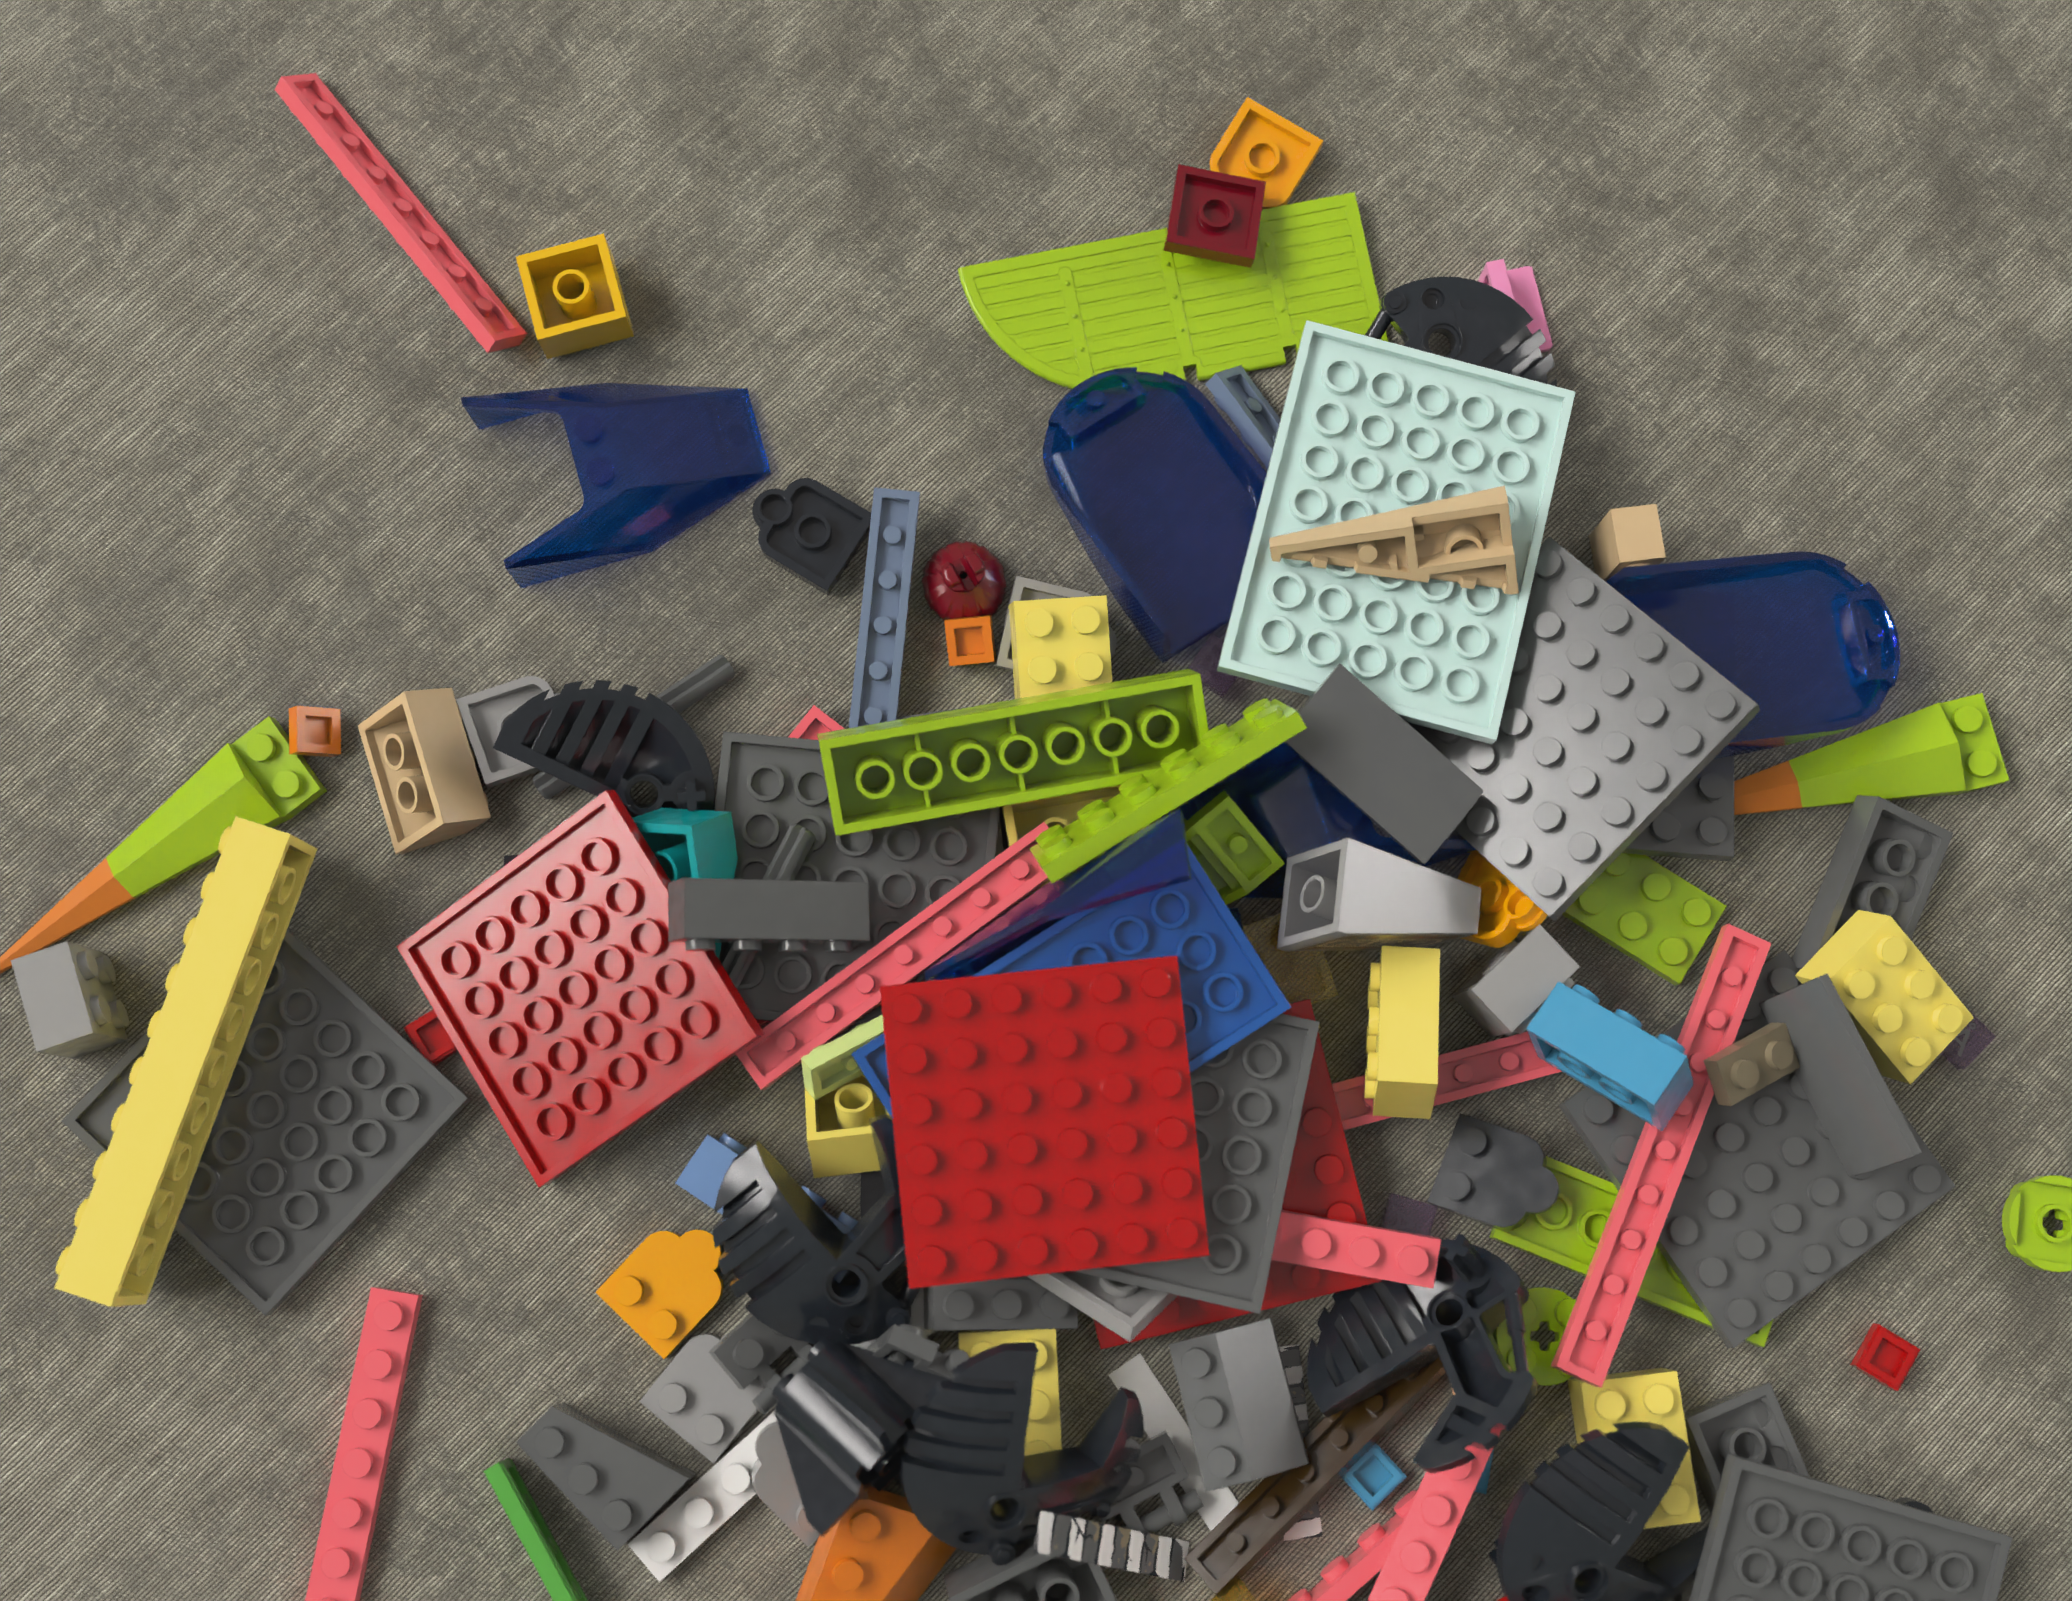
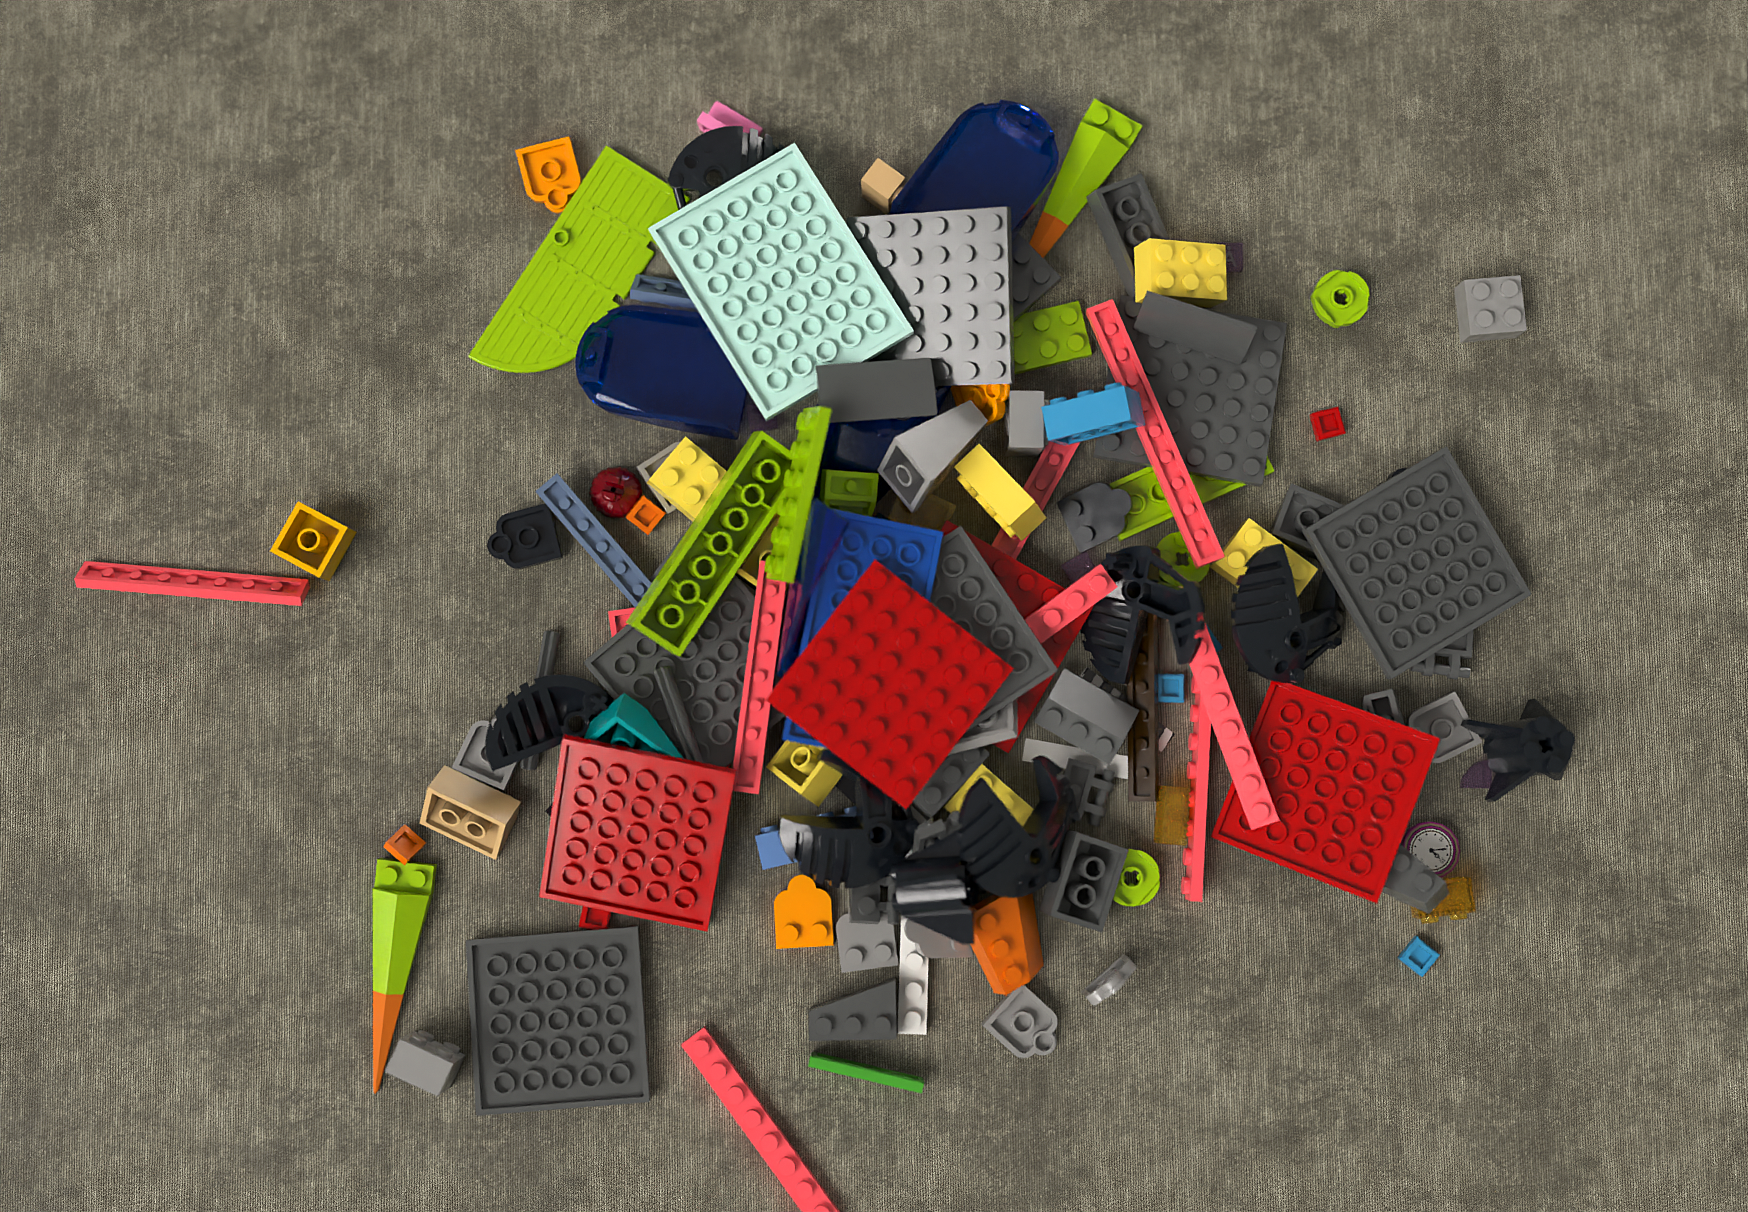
camera: 40 degrees left, 5 degrees up
light yellow brick [54,817,317,1307] -> none
clear blue windscreen [461,383,772,588] -> none
dark grey brick [668,878,870,953] -> none
yellowish green plate [801,1015,884,1100] -> none
sticker [1034,1511,1189,1582] -> none
dark red plate [1163,164,1266,268] -> none
tan wedge [1269,485,1519,594] -> none
dark tan plate [1704,1022,1800,1106] -> none

